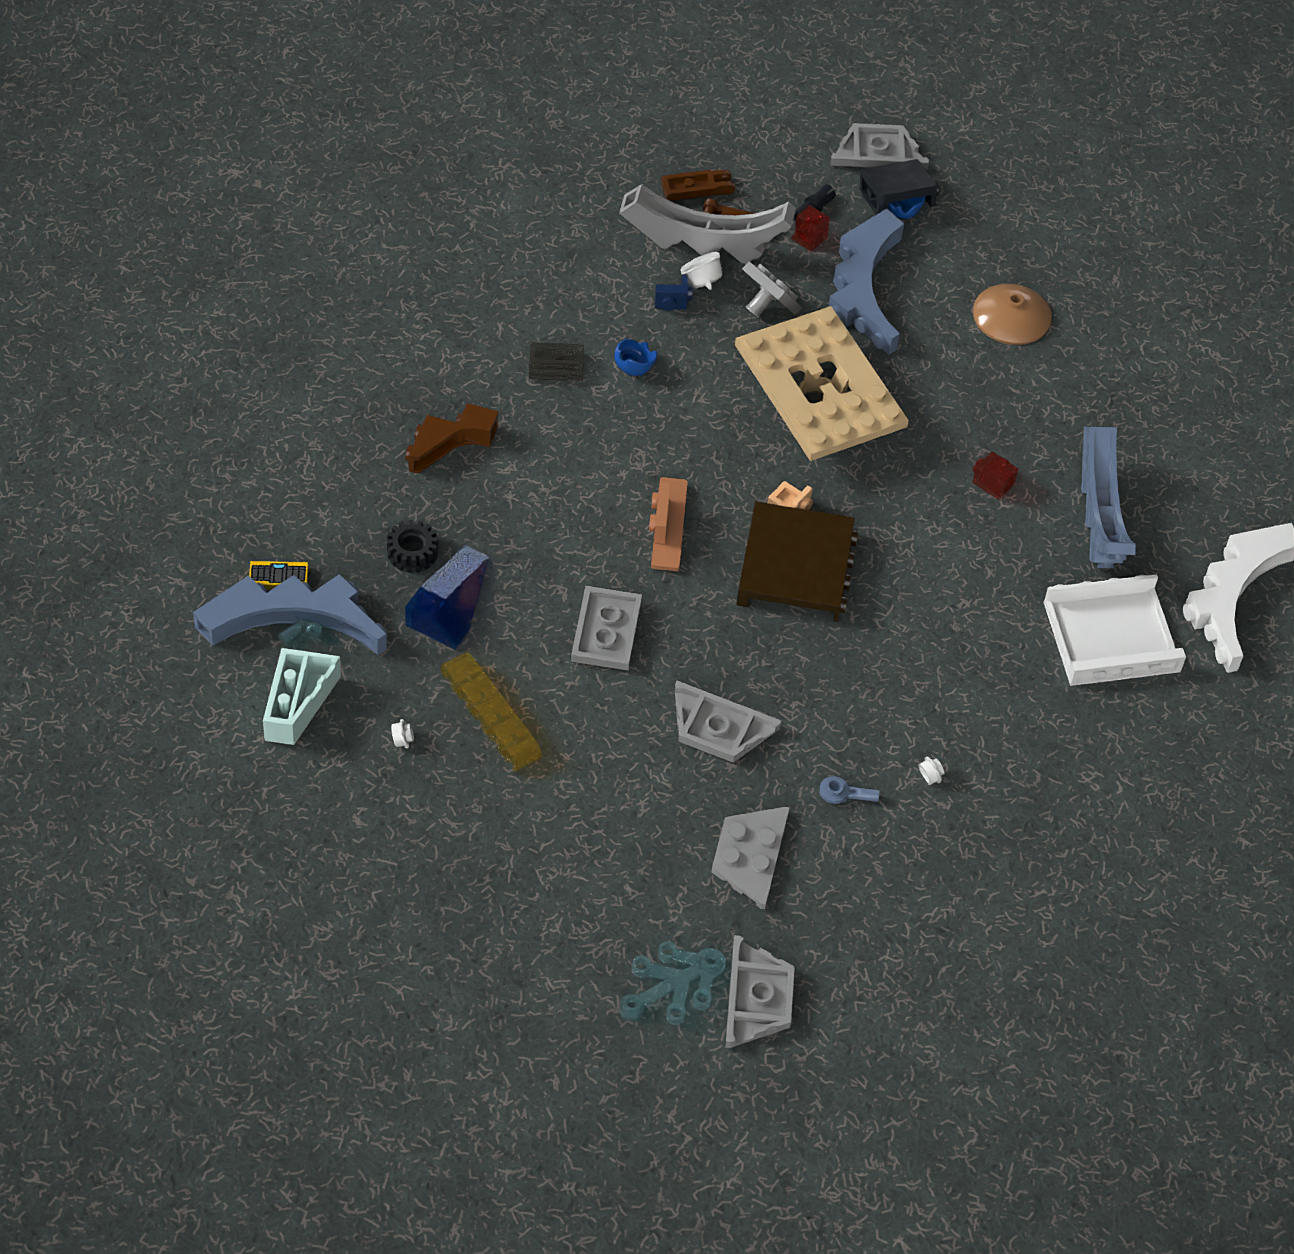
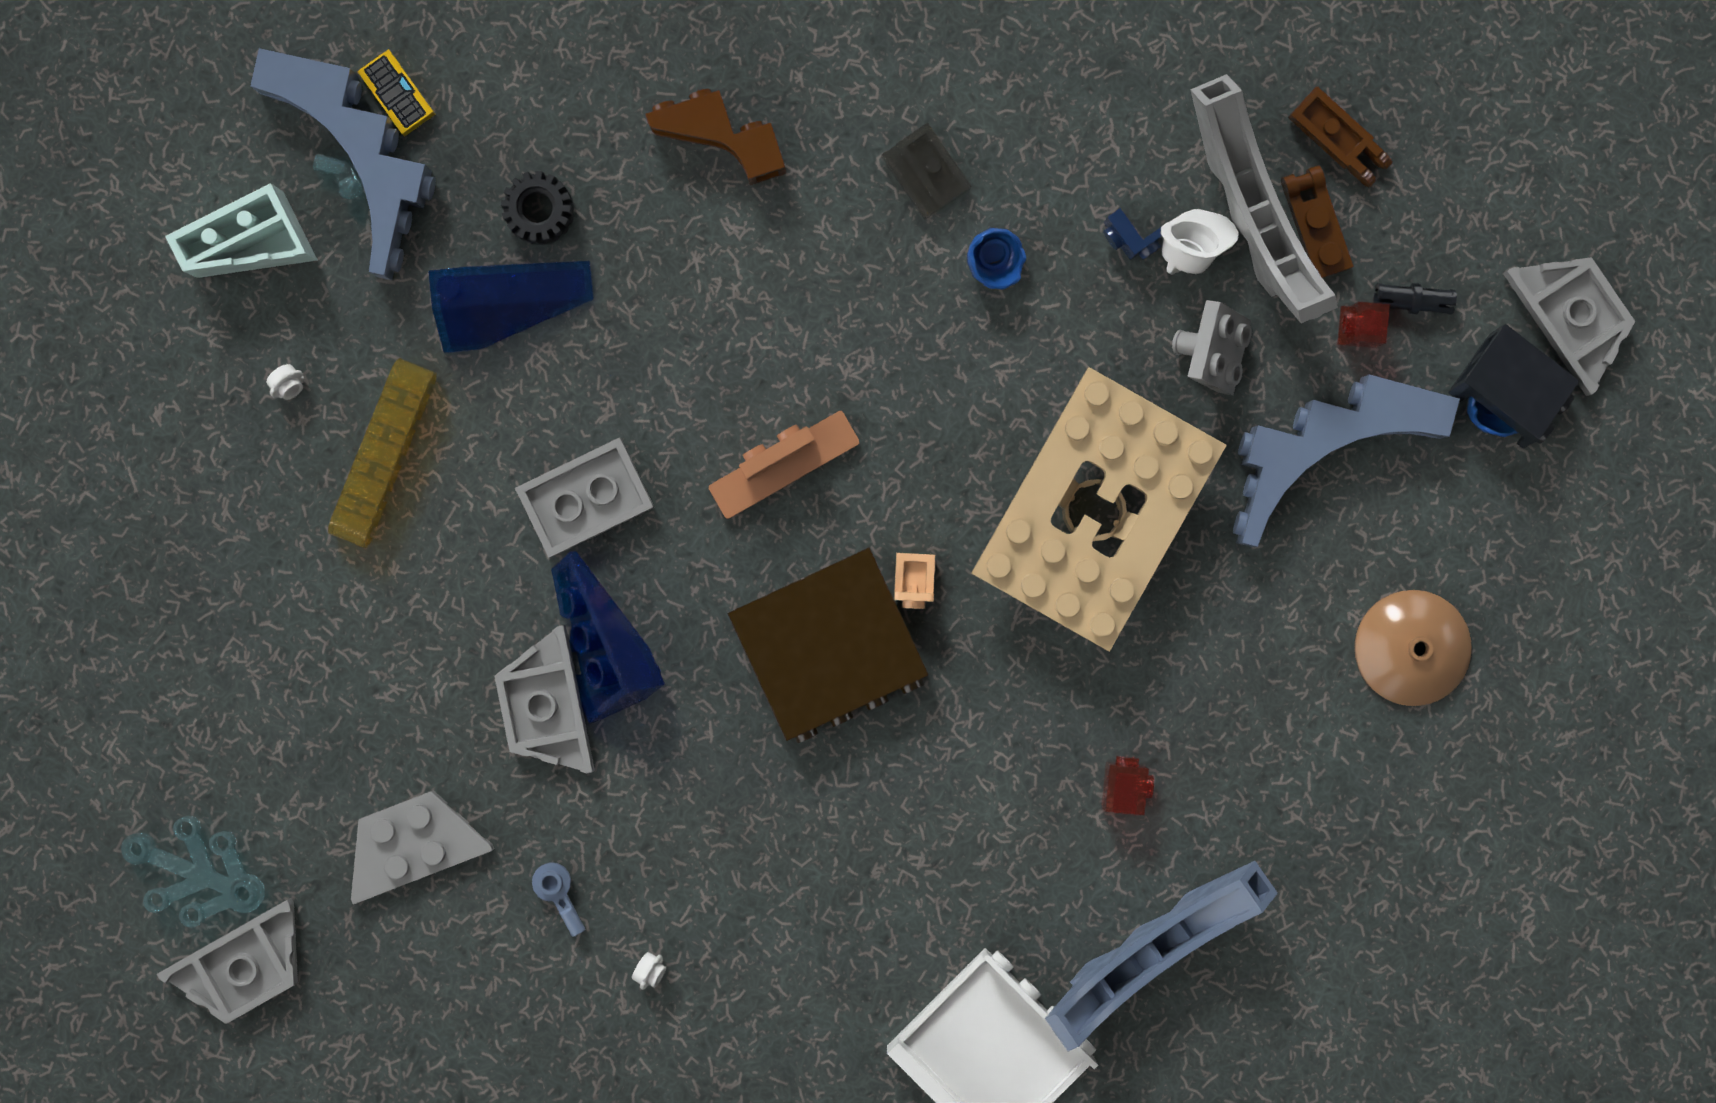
camera: 60 degrees right, 35 degrees up
none -> clear blue wedge [551,551,665,724]

